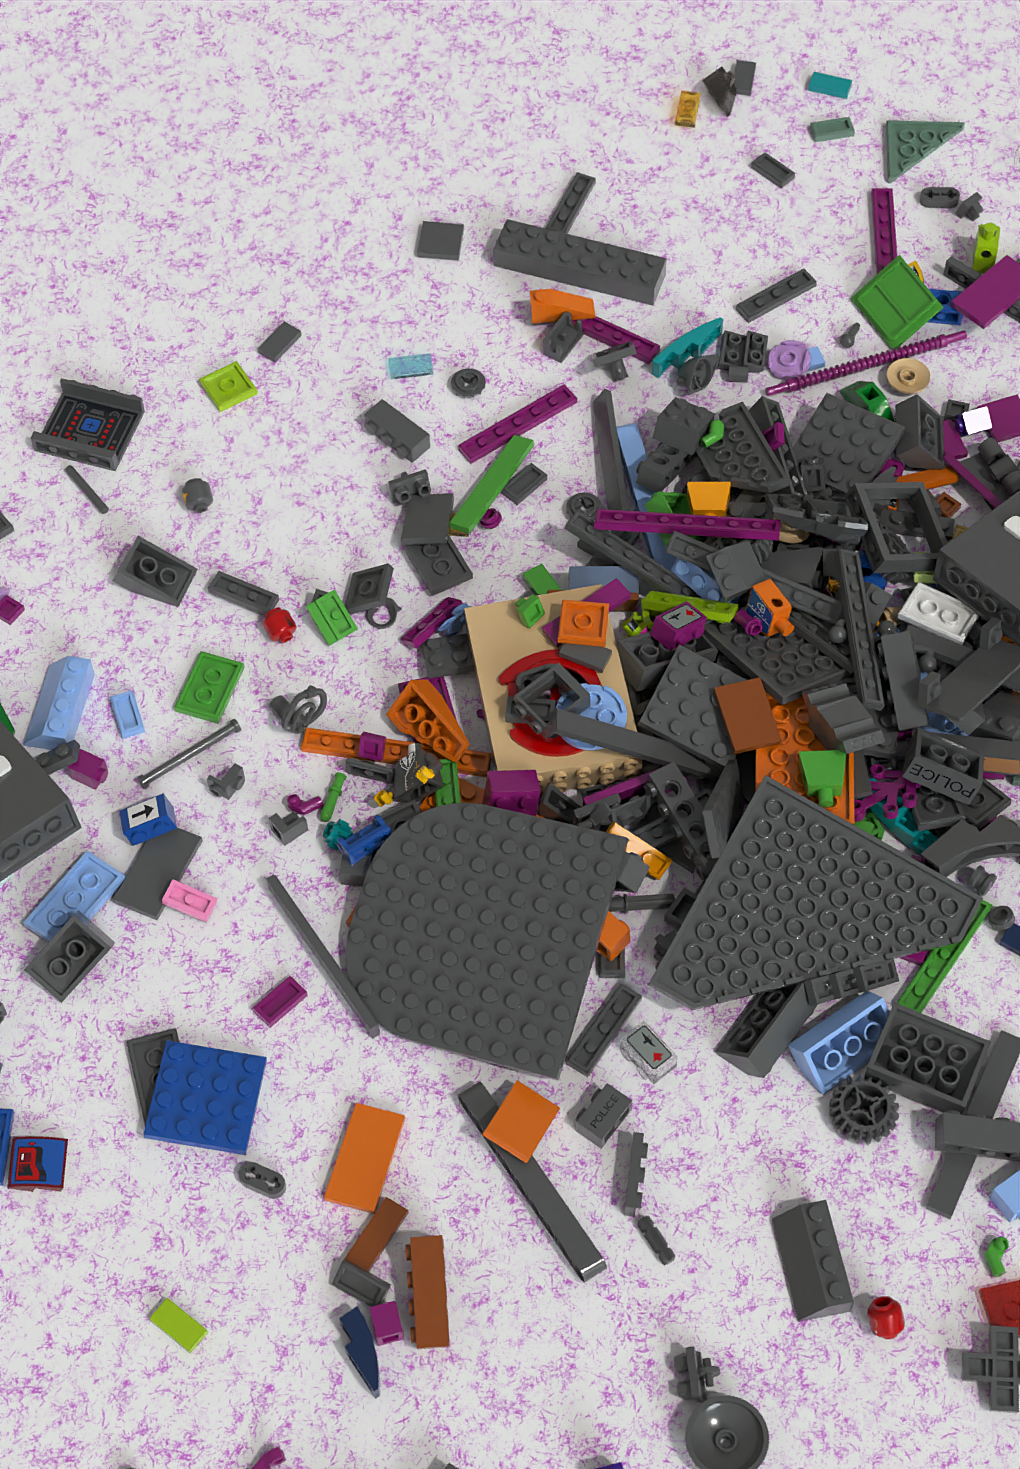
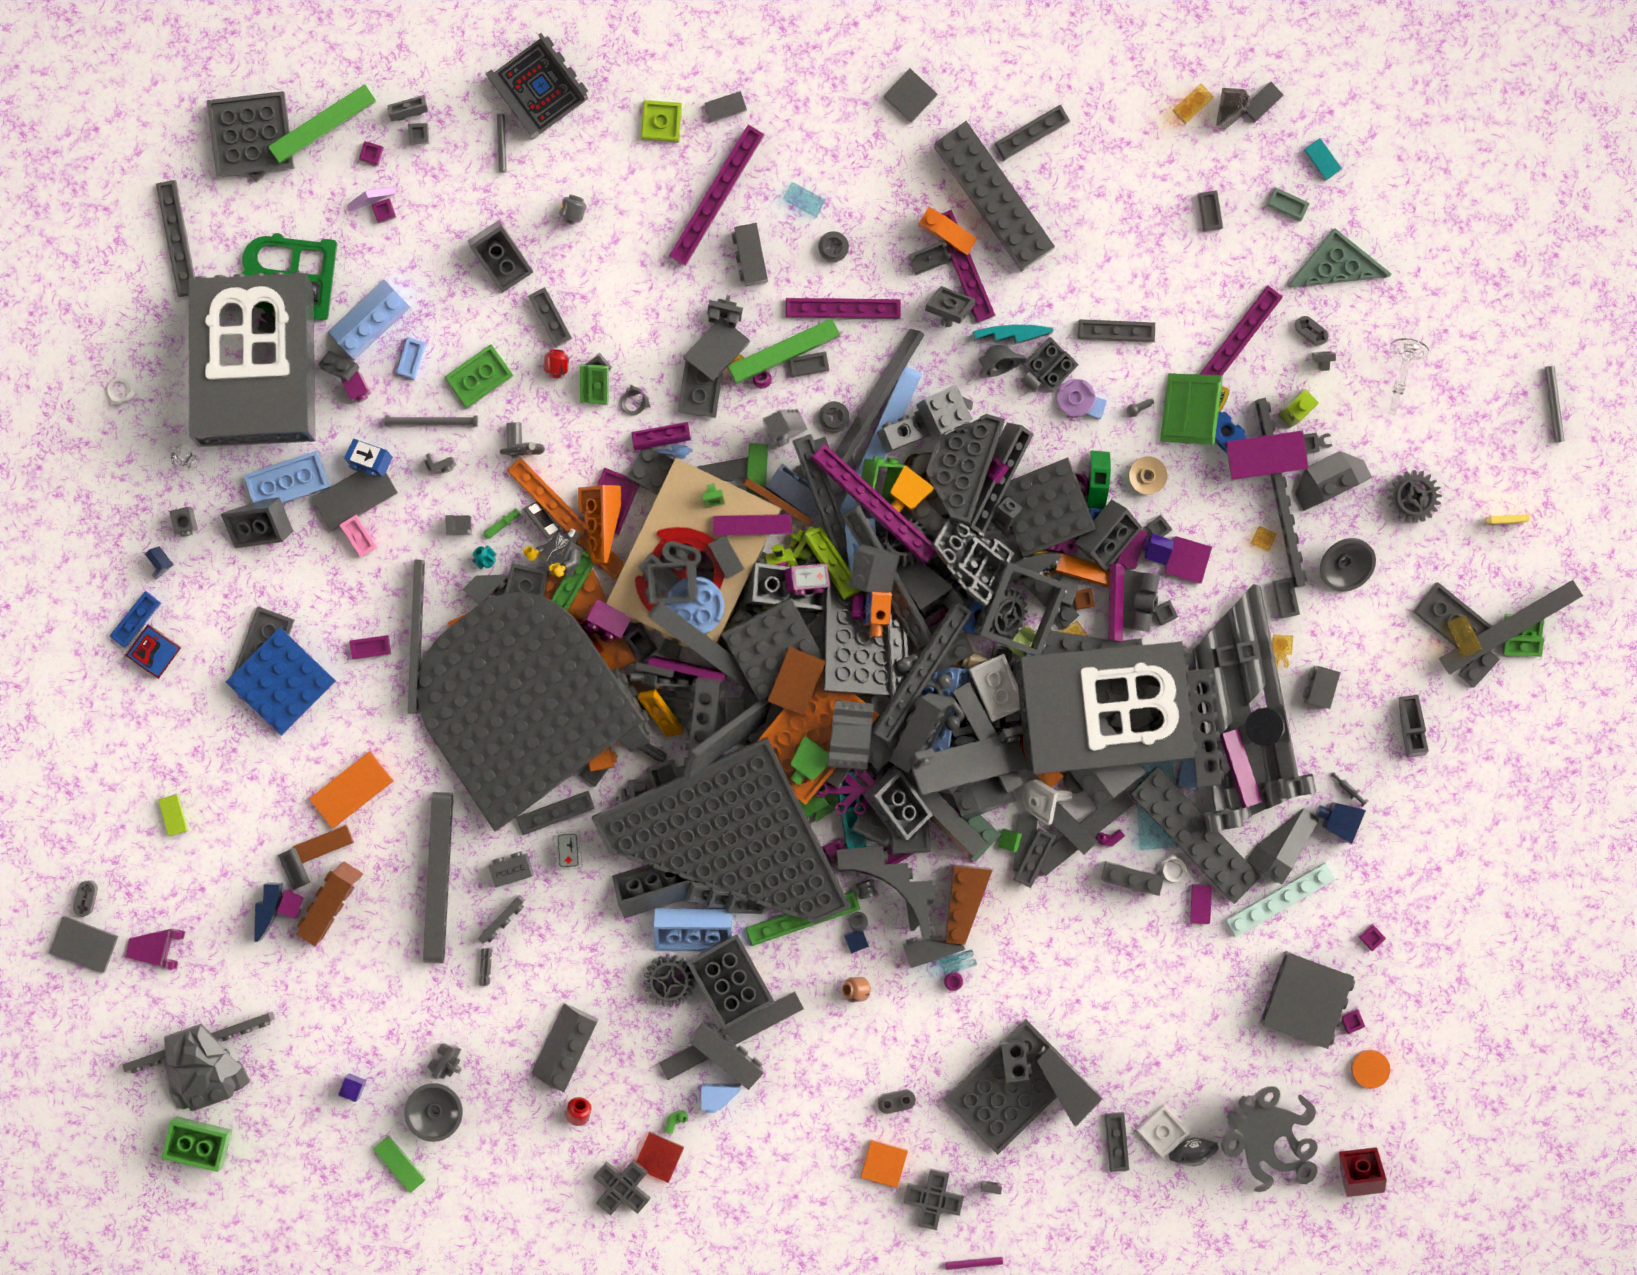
camera: 35 degrees right, 30 degrees up
dark grey beam [238,1162,286,1199] -> none
magenta arm [287,794,324,815] -> none
blue hinge [336,815,391,866] -> none
dark grey plate [345,563,394,614] -> none
magenta tile [358,731,386,761] -> none
orange tile [482,1080,560,1164] -> none
orange tile [558,600,609,647] -> none
bright green arm [700,419,724,448] -> none
magenta hose [765,330,967,396] -> none
none -> magenta plate [669,124,765,266]
none -> dark grey wedge [763,409,808,447]

